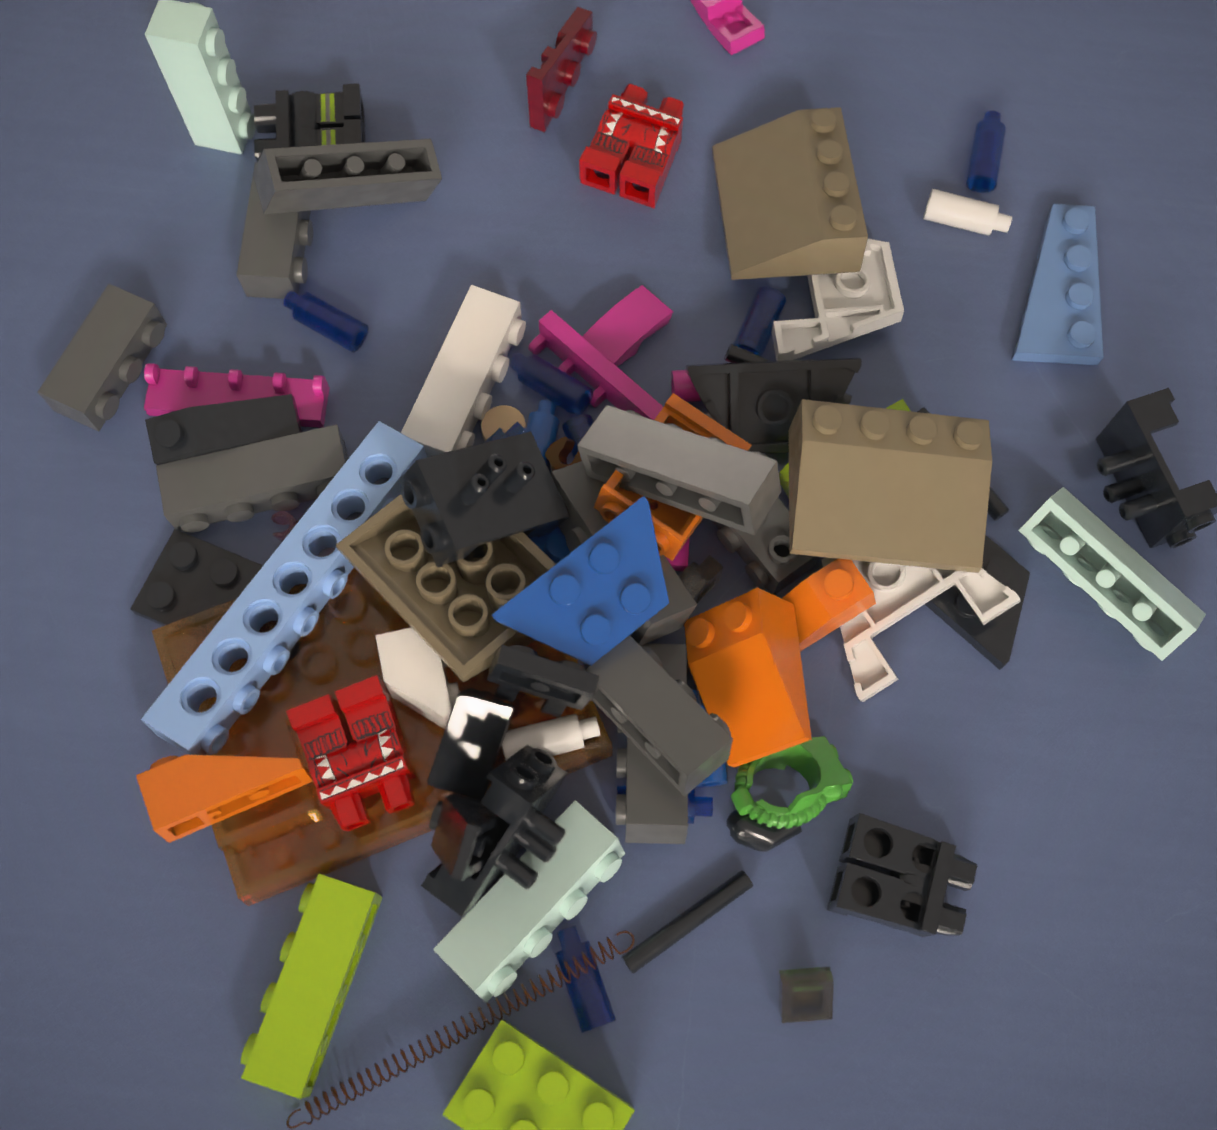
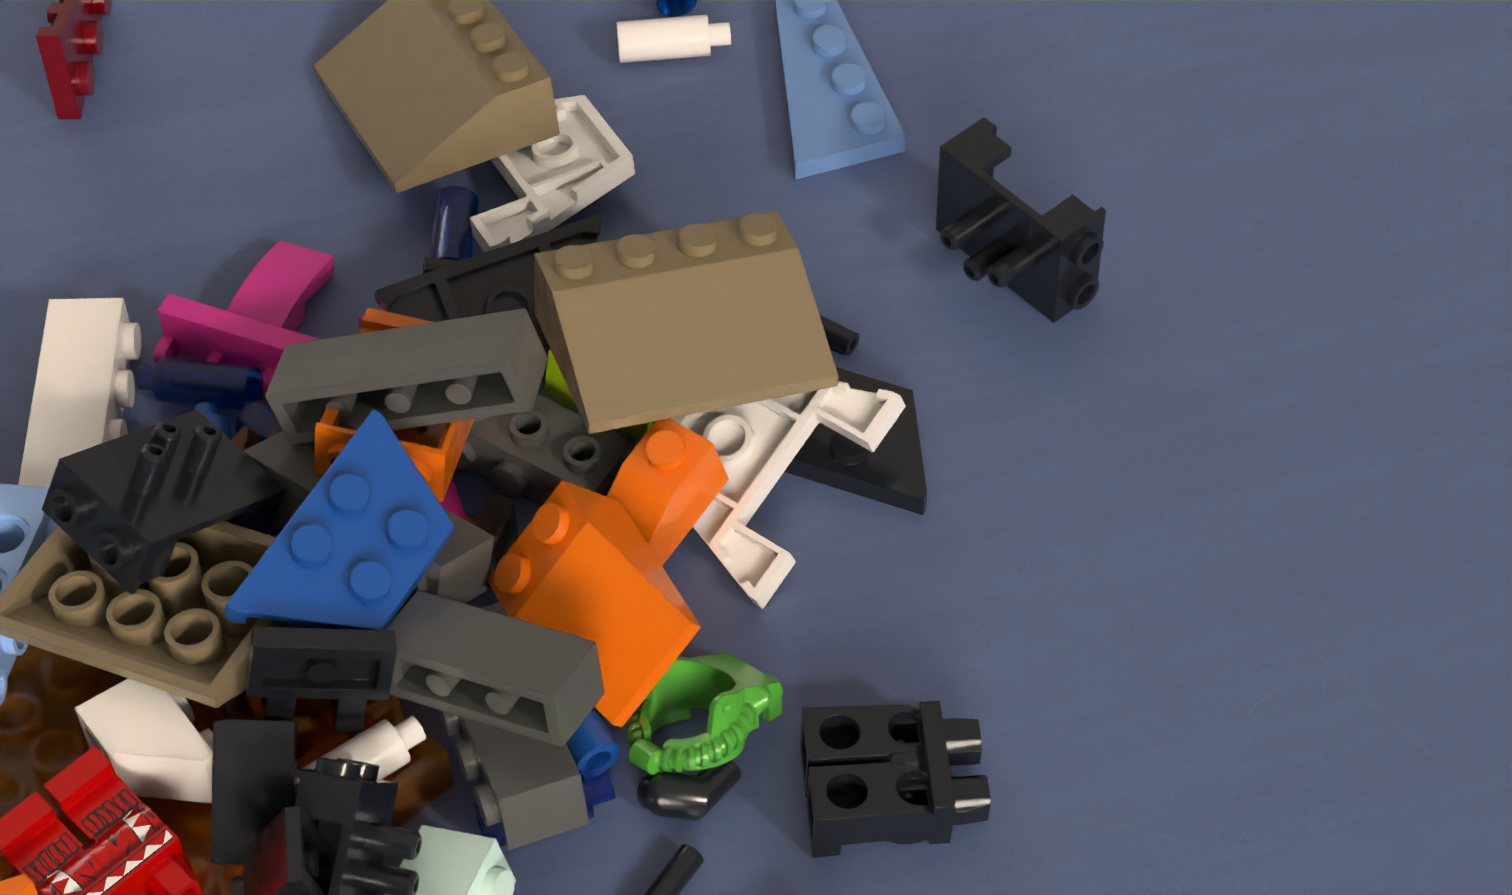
camera: 20 degrees left, 20 degrees down
red hips [579,84,684,209] -> none
light aqua brick [1018,487,1206,661] -> none

